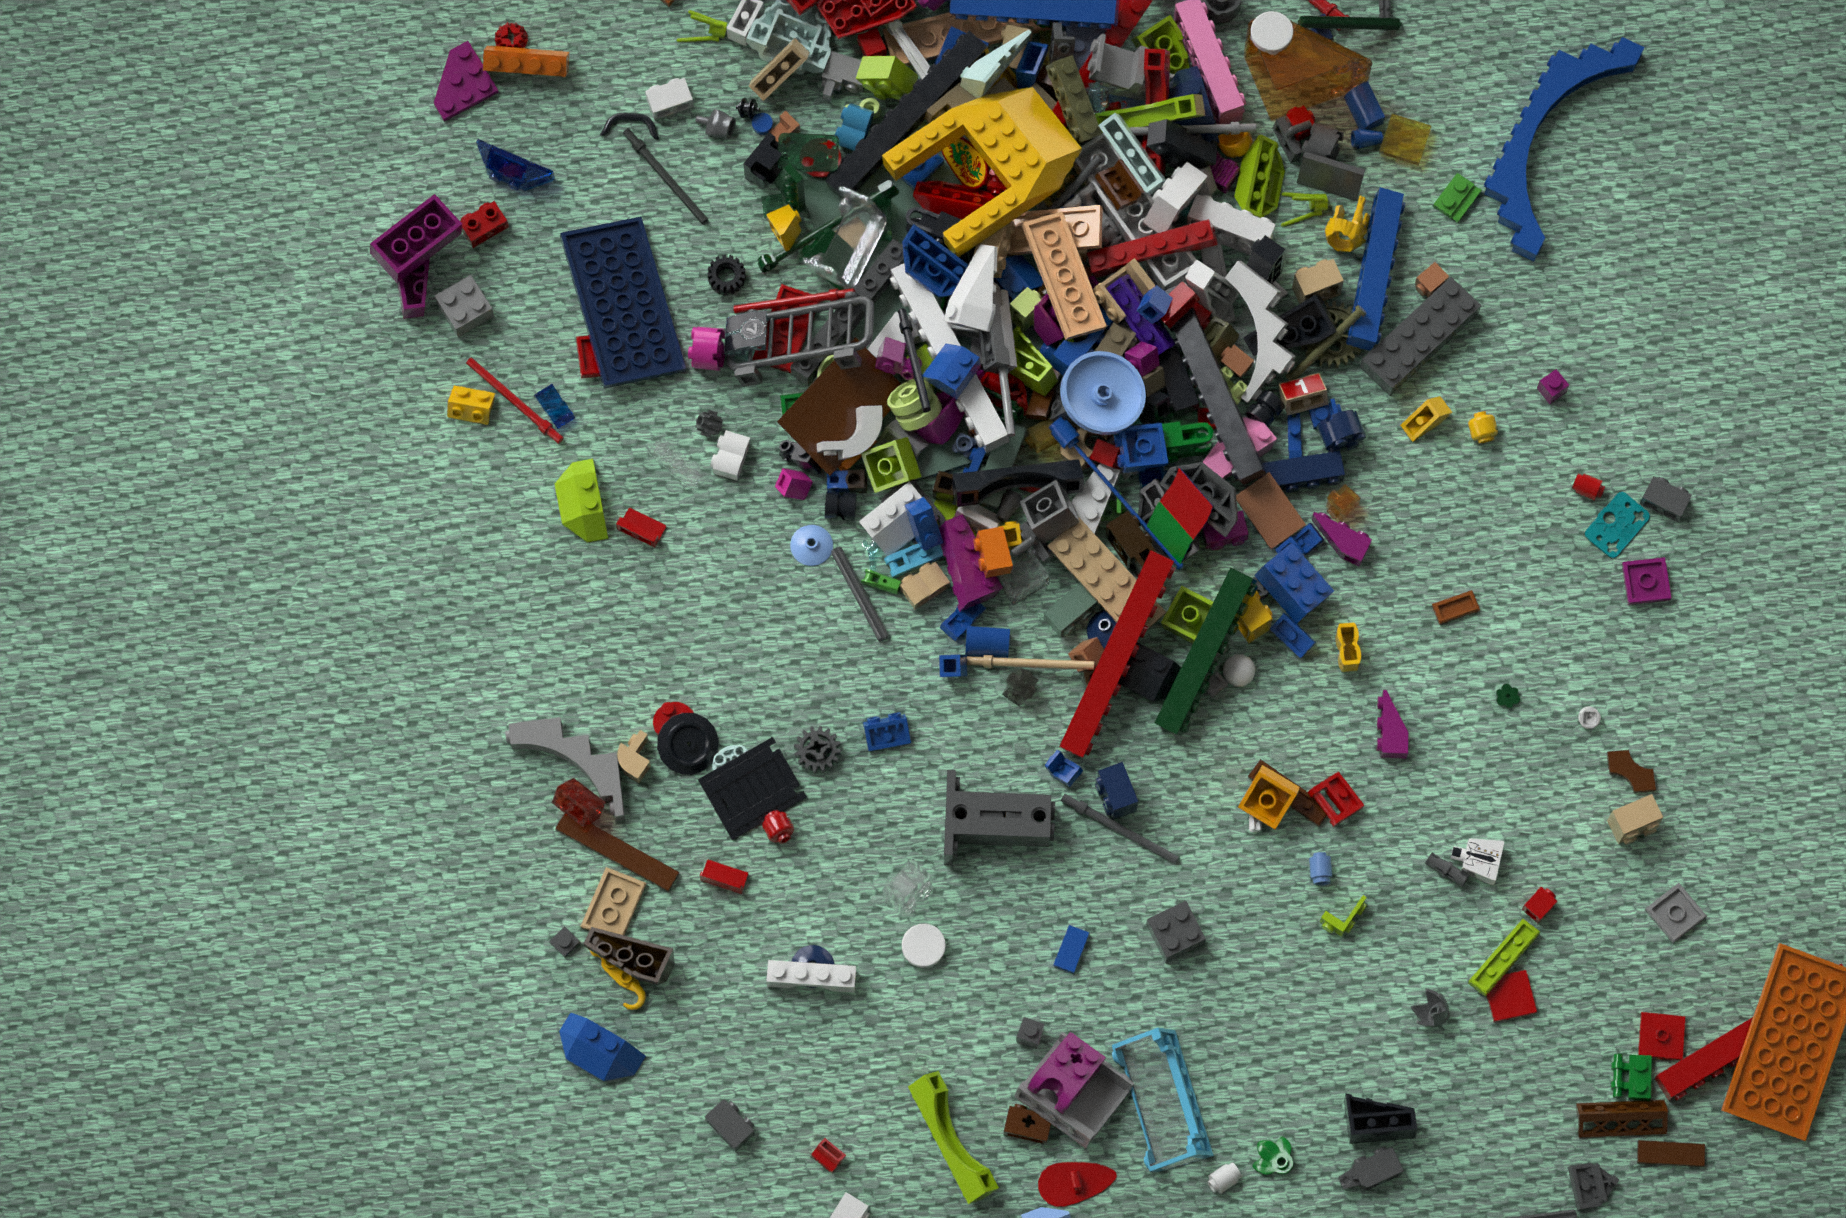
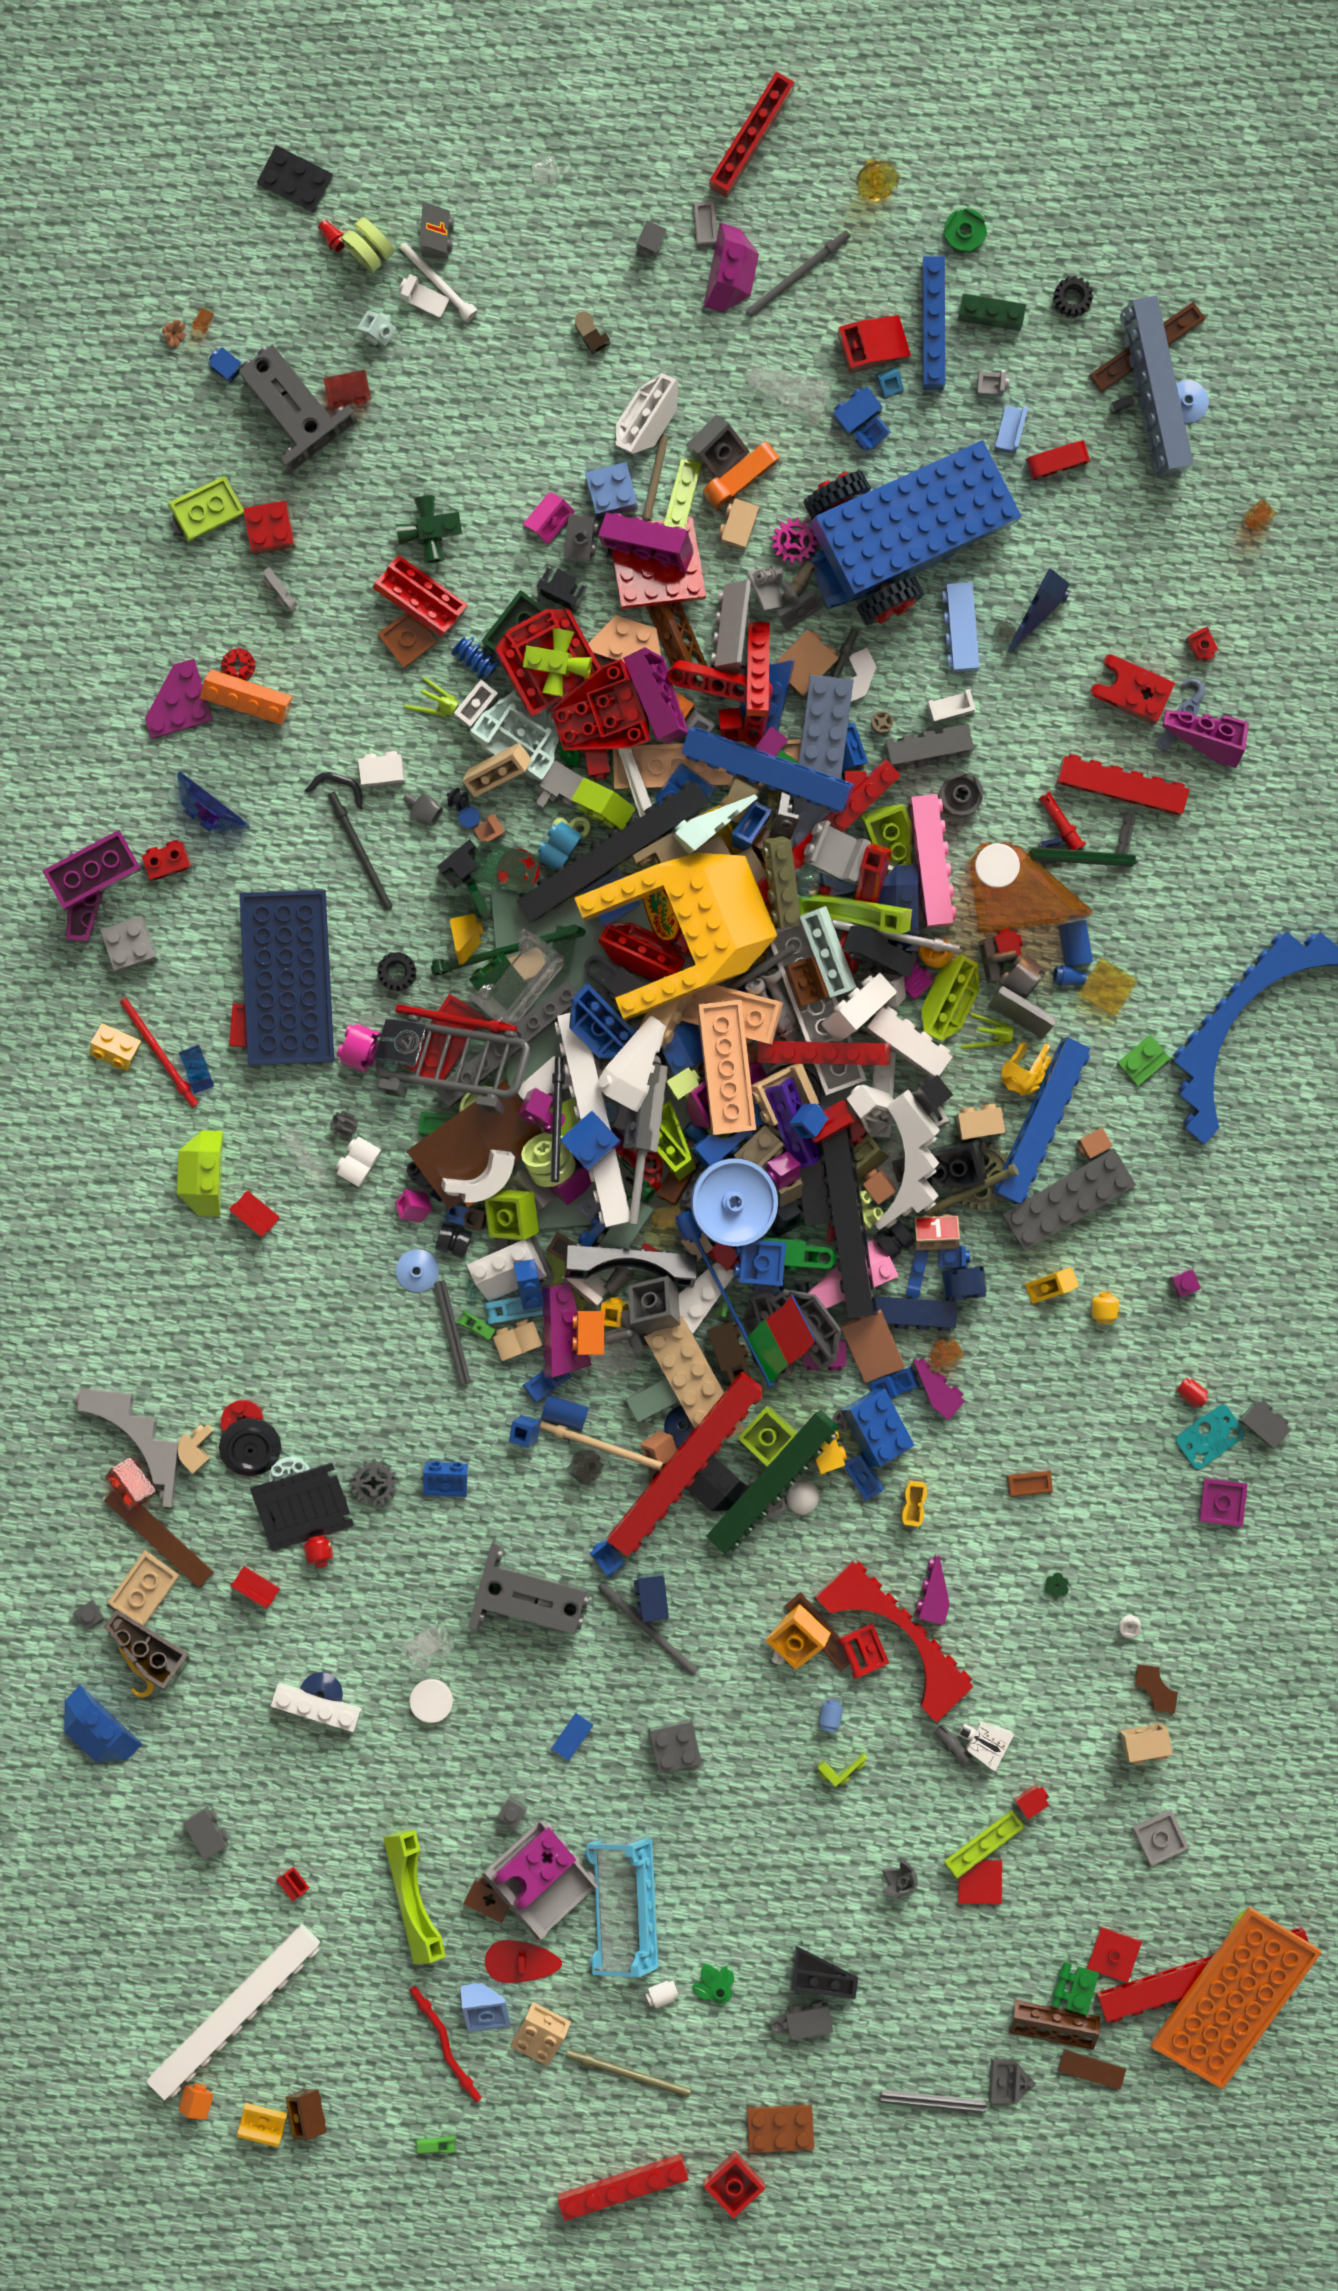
camera: 10 degrees right, 15 degrees up
none -> green plant [559,744,580,767]
none -> red arch [815,1560,974,1723]

